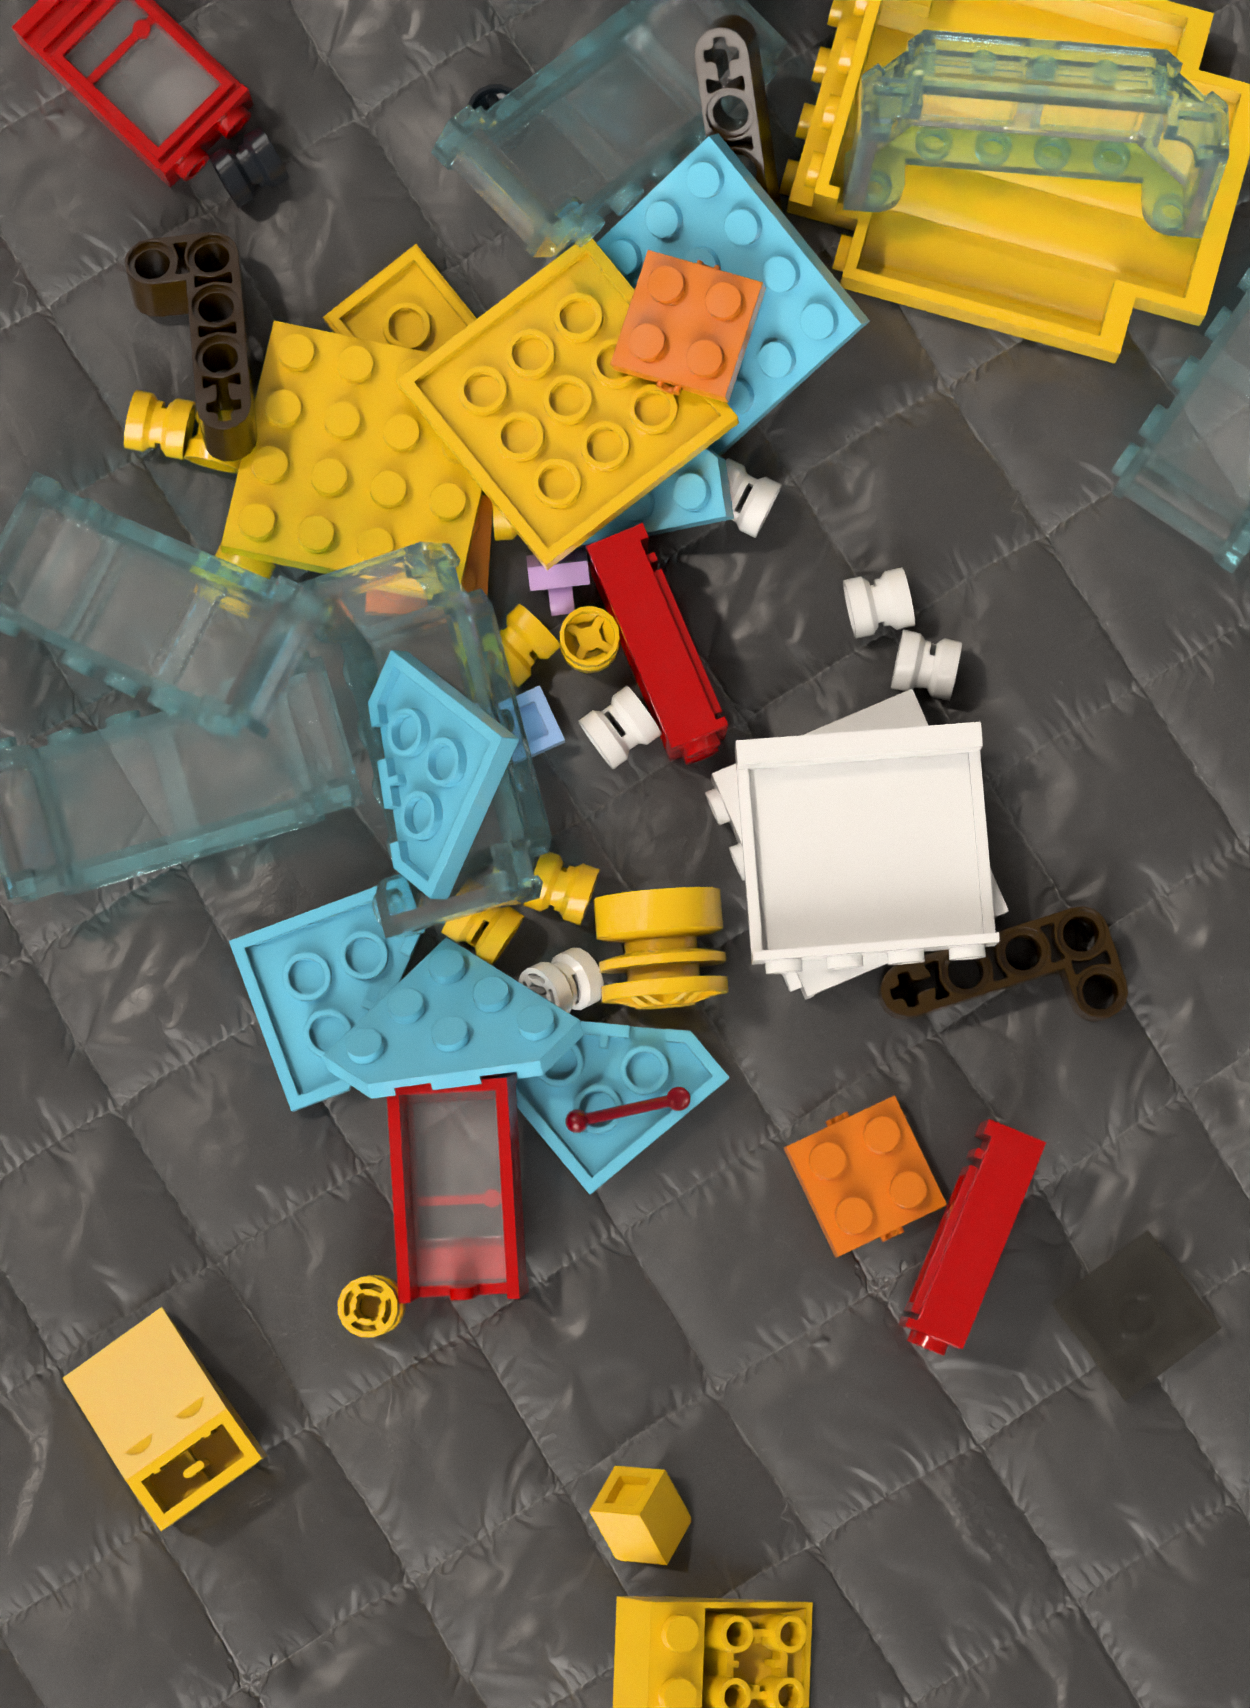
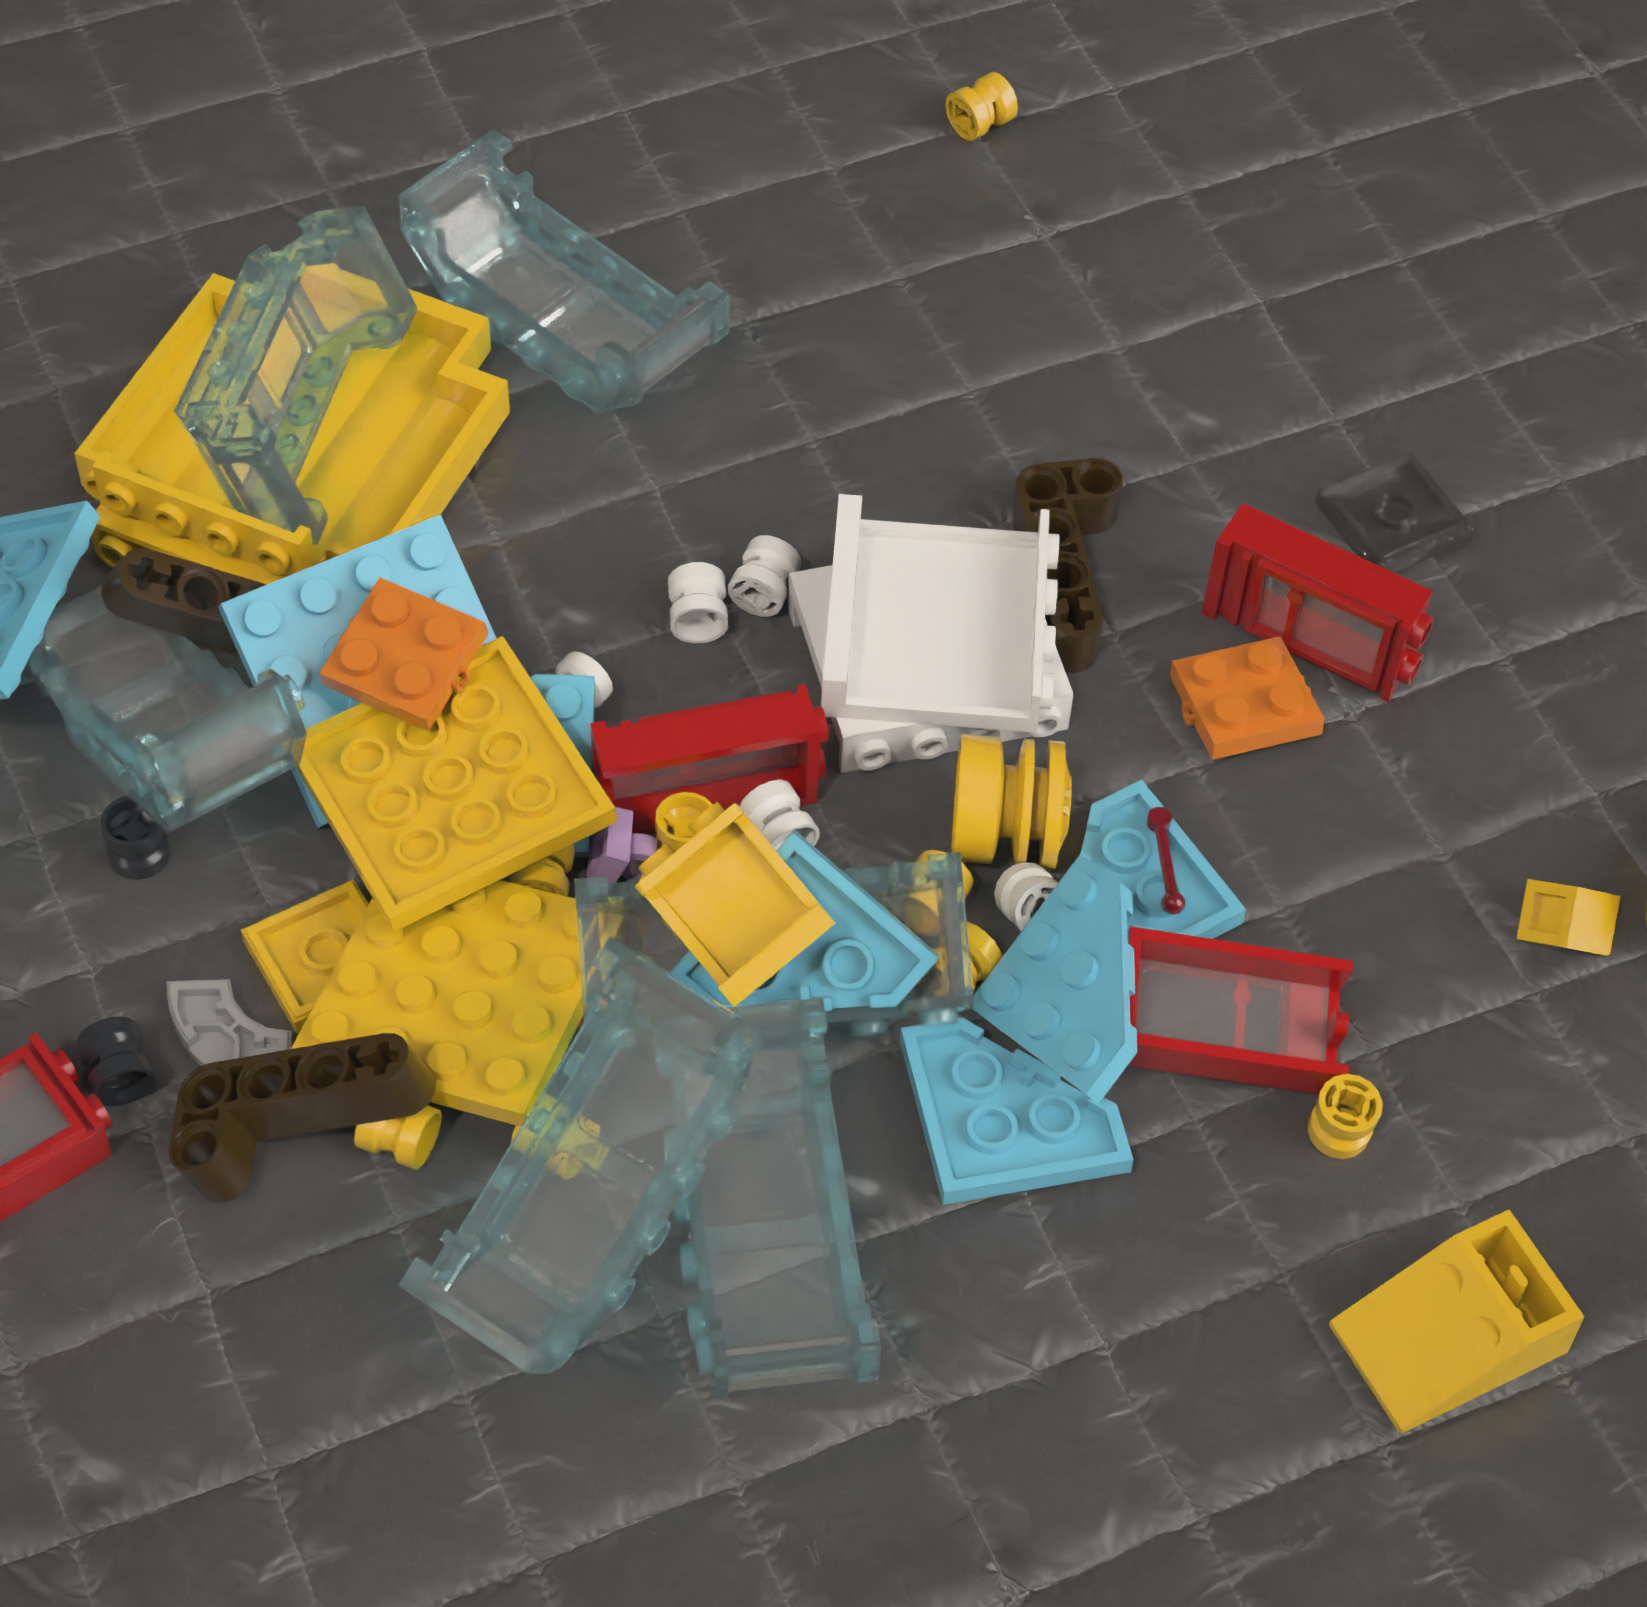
camera: 85 degrees left, 30 degrees down
yellow wheel [124,390,196,460] -> none
none -> light grey tile [166,979,294,1066]
none -> yellow panel [634,802,836,1007]

